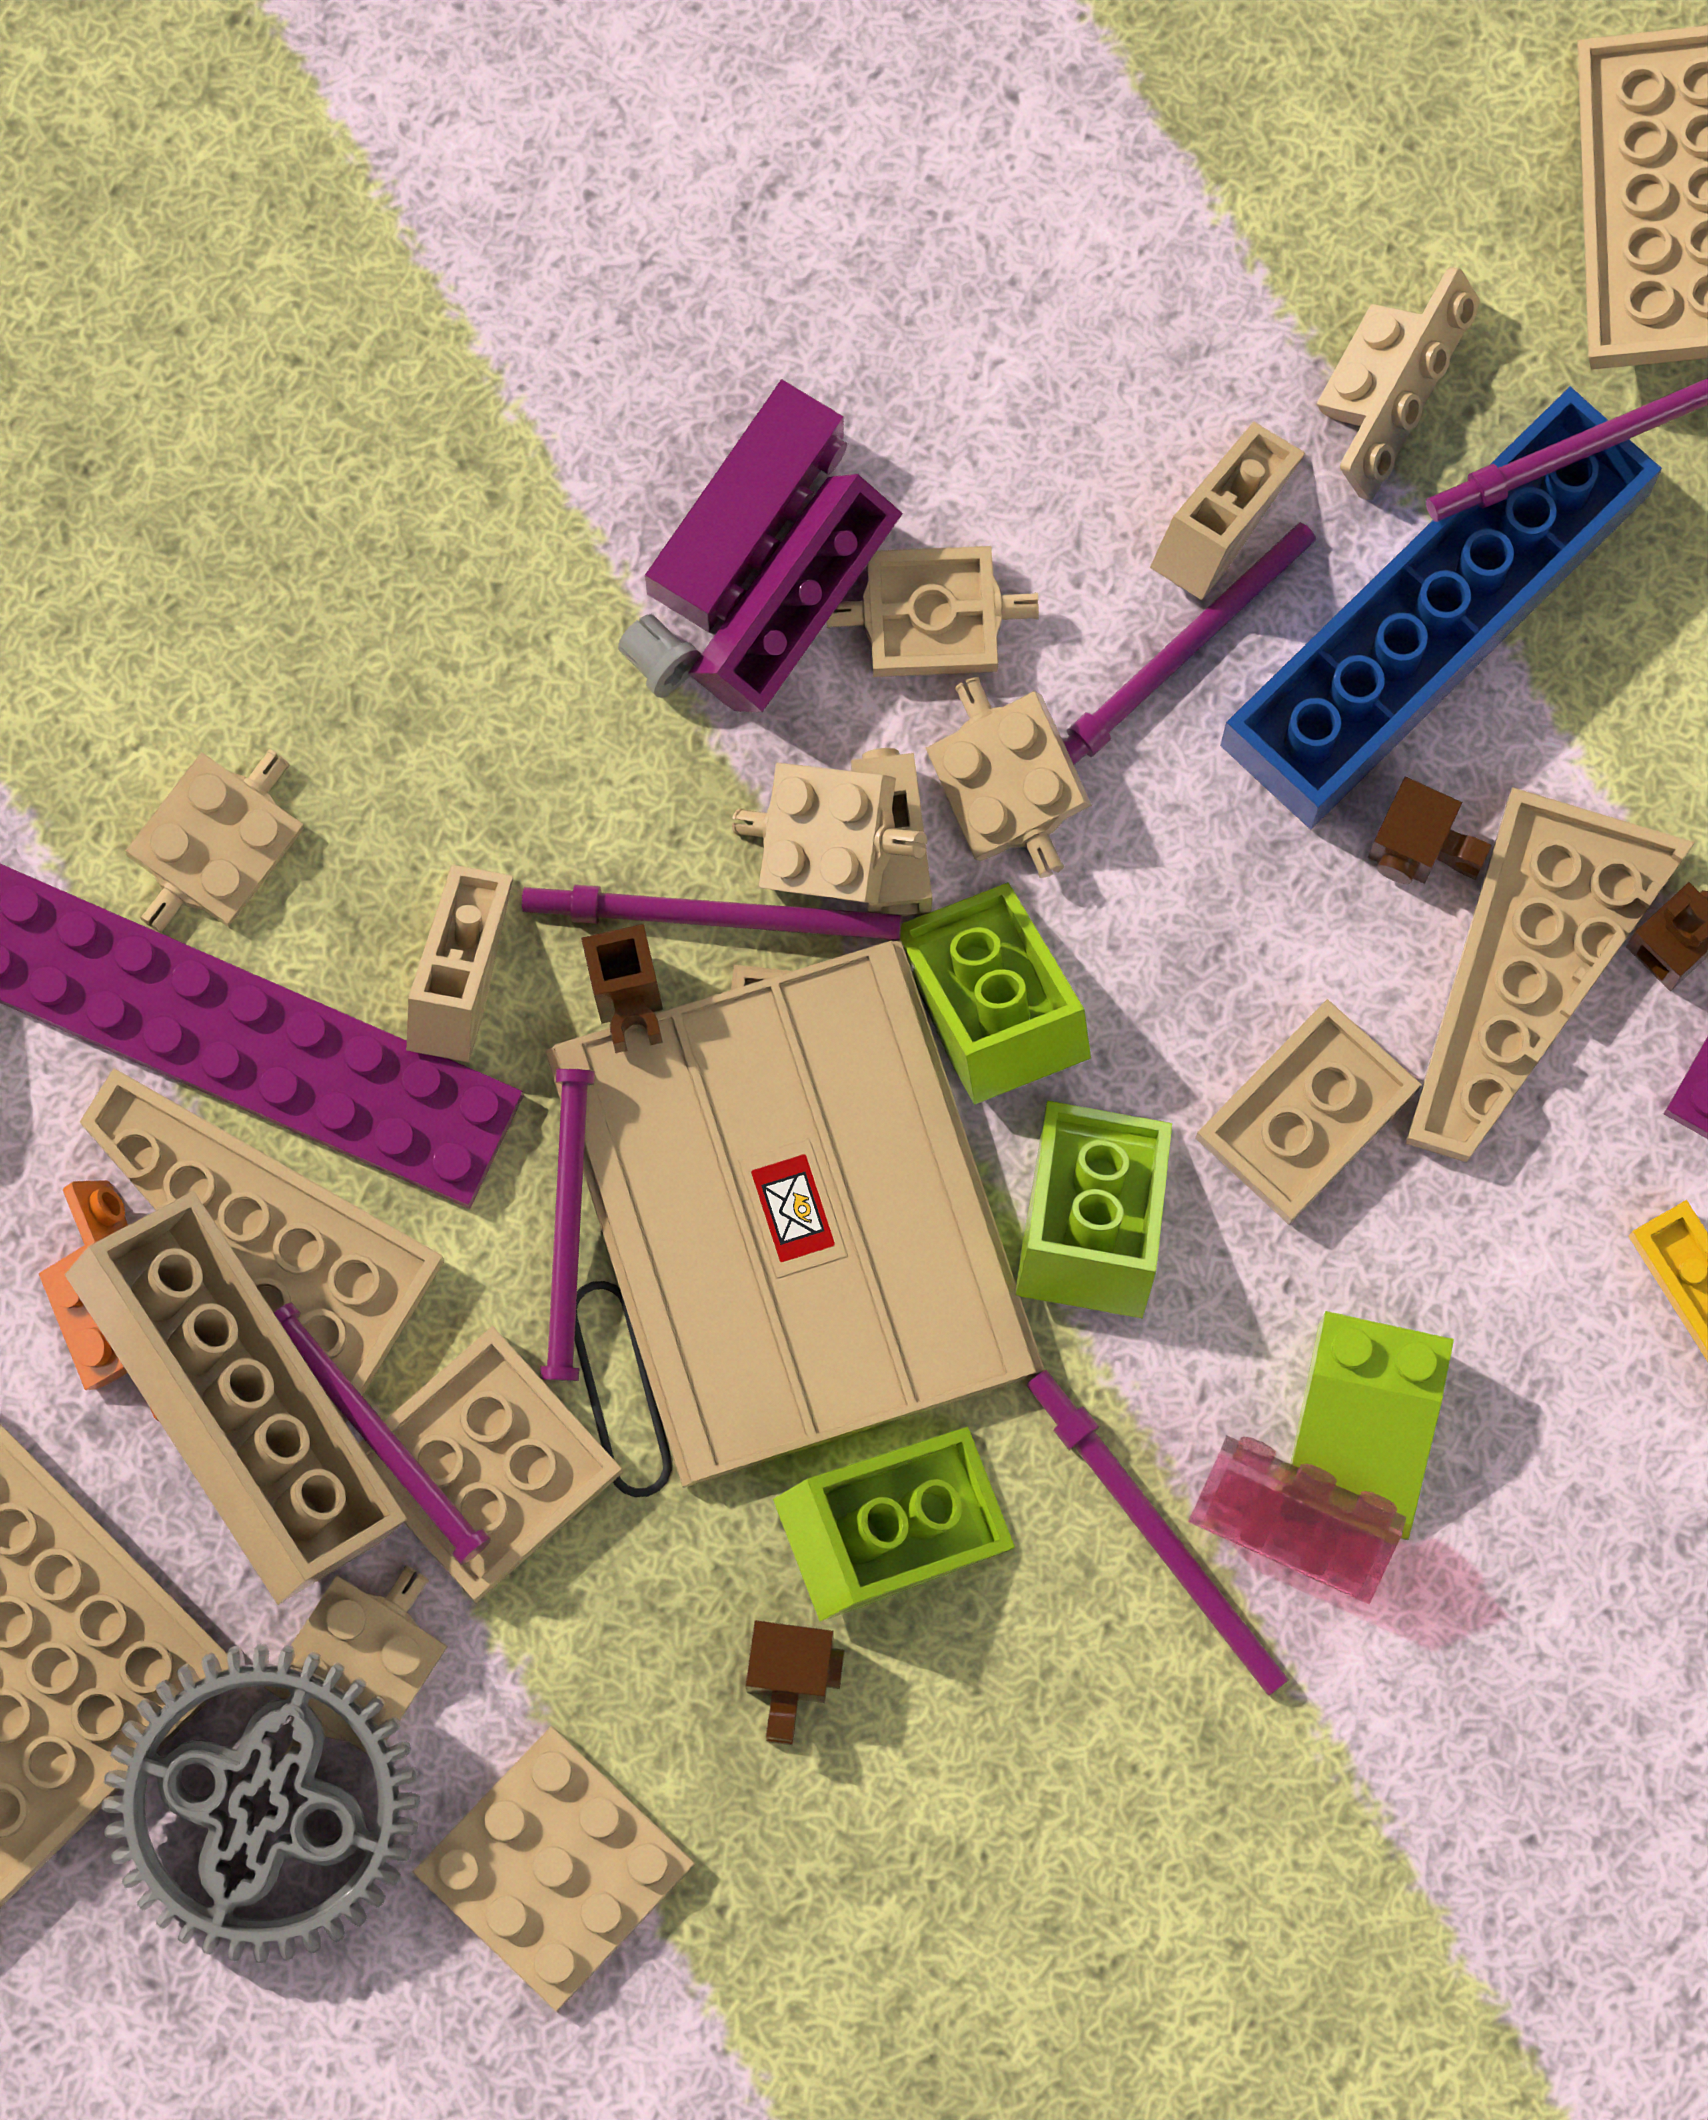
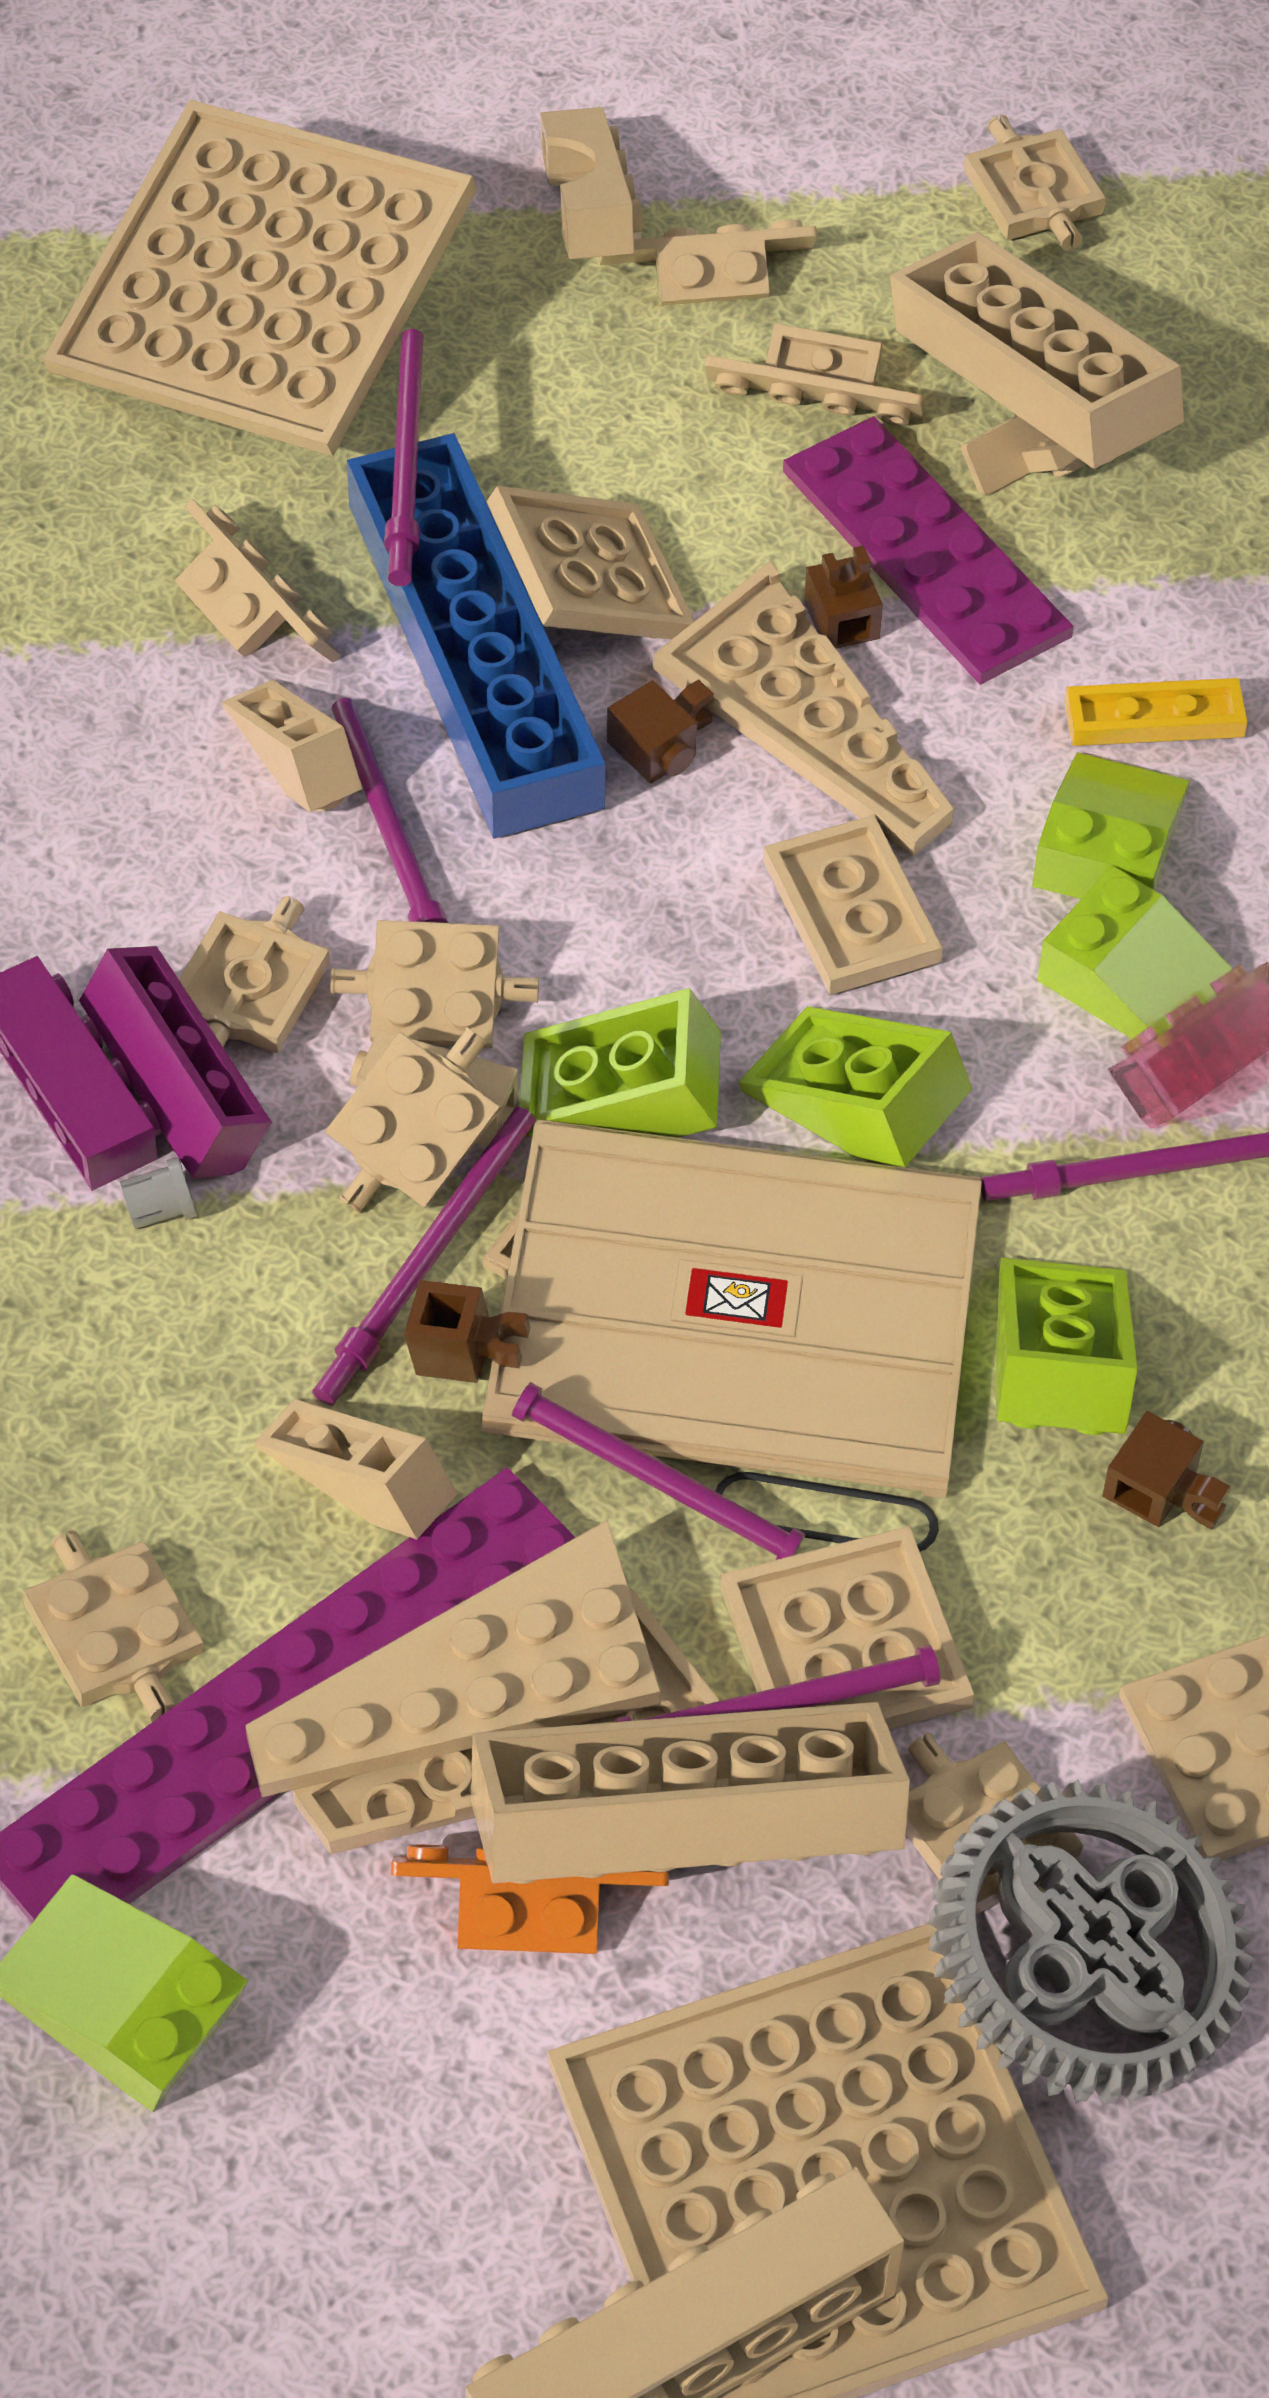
camera: 65 degrees left, 20 degrees down
none -> tan wing [245,1520,660,1797]
none -> tan plate [487,486,694,640]
none -> lime slope [1032,752,1190,899]

